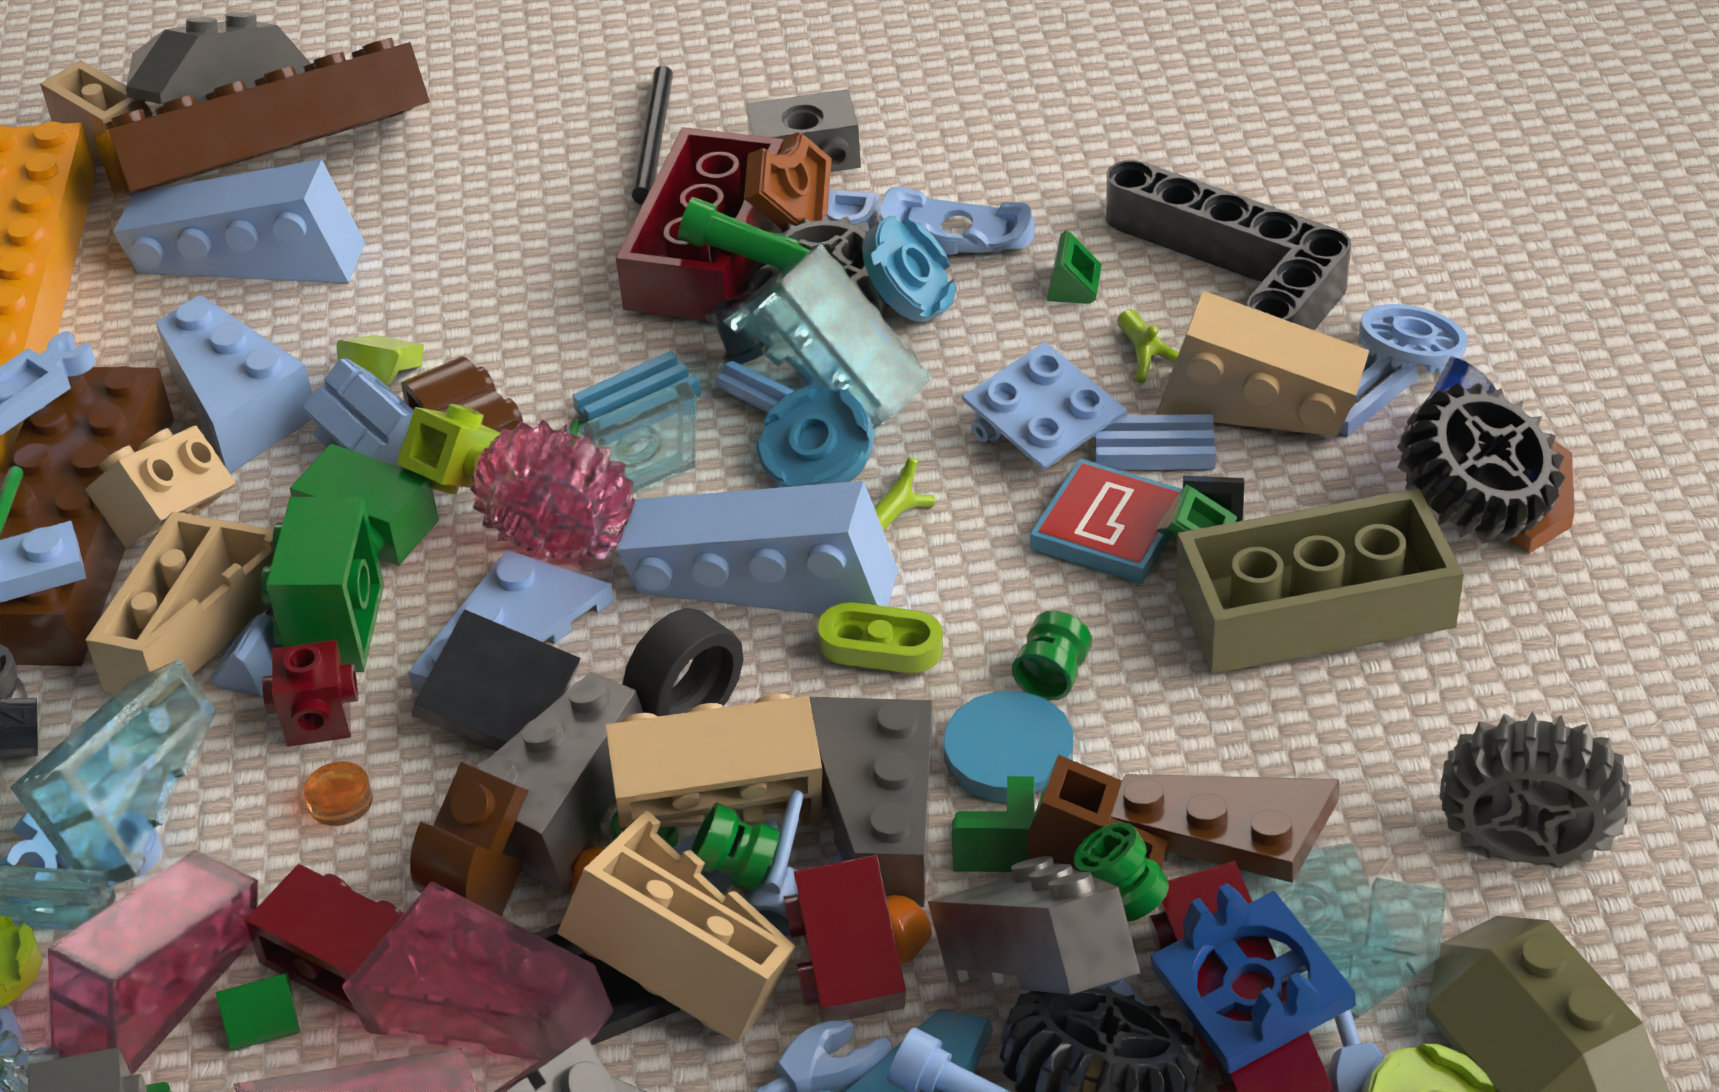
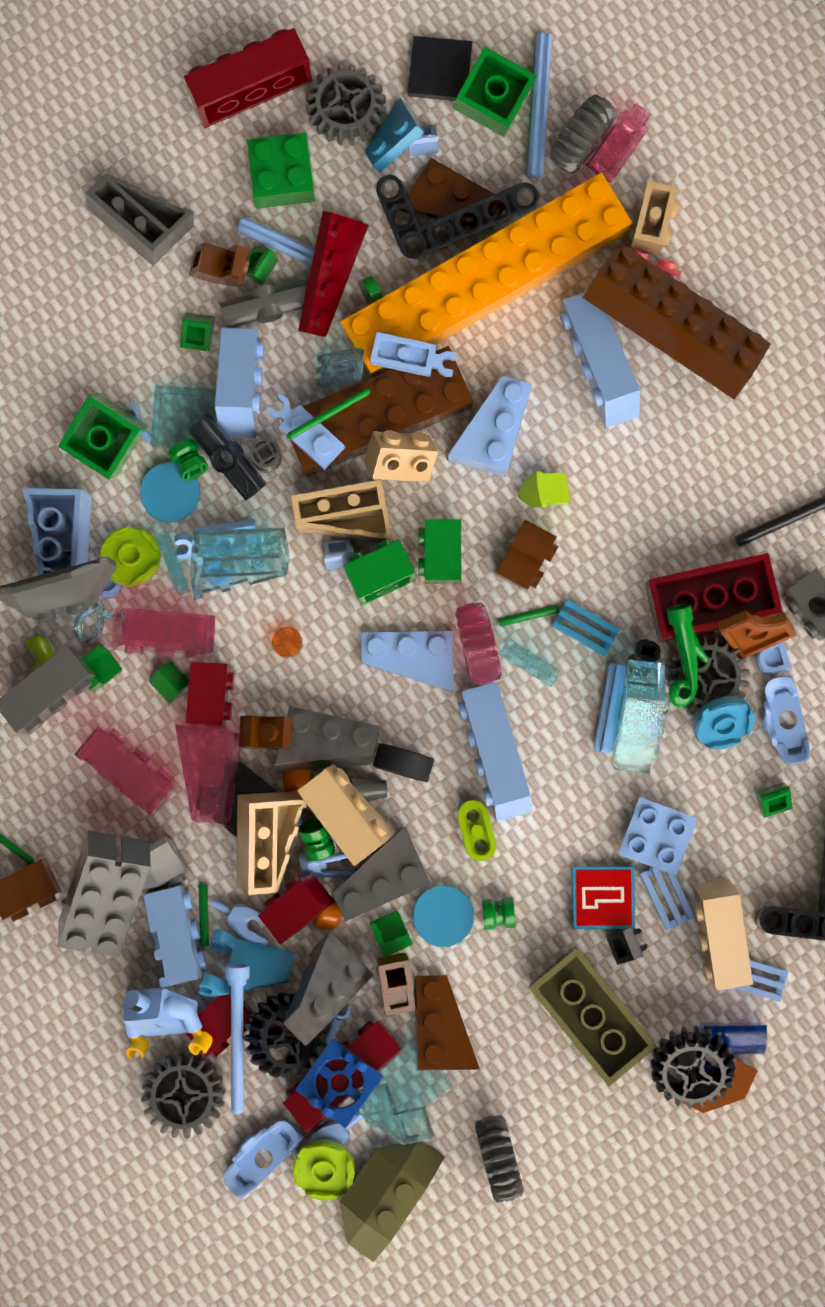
camera: 65 degrees right, 40 degrees up
dark grey wedge [126,12,311,104] -> none
dark red brick [262,640,359,747] -> none
light blue brick [303,358,414,470] -> none
lime brick [396,404,503,495] -> none
black tile [411,609,581,752] -> none
dark azure tile [756,385,874,488] -> none
lime bar [874,457,936,532] -> none
green wheel [1074,822,1169,922] -> none
lime bar [1117,309,1179,383] -> none
green slope [1156,484,1237,543] -> none
light blue wheel [1358,304,1468,373] -> none

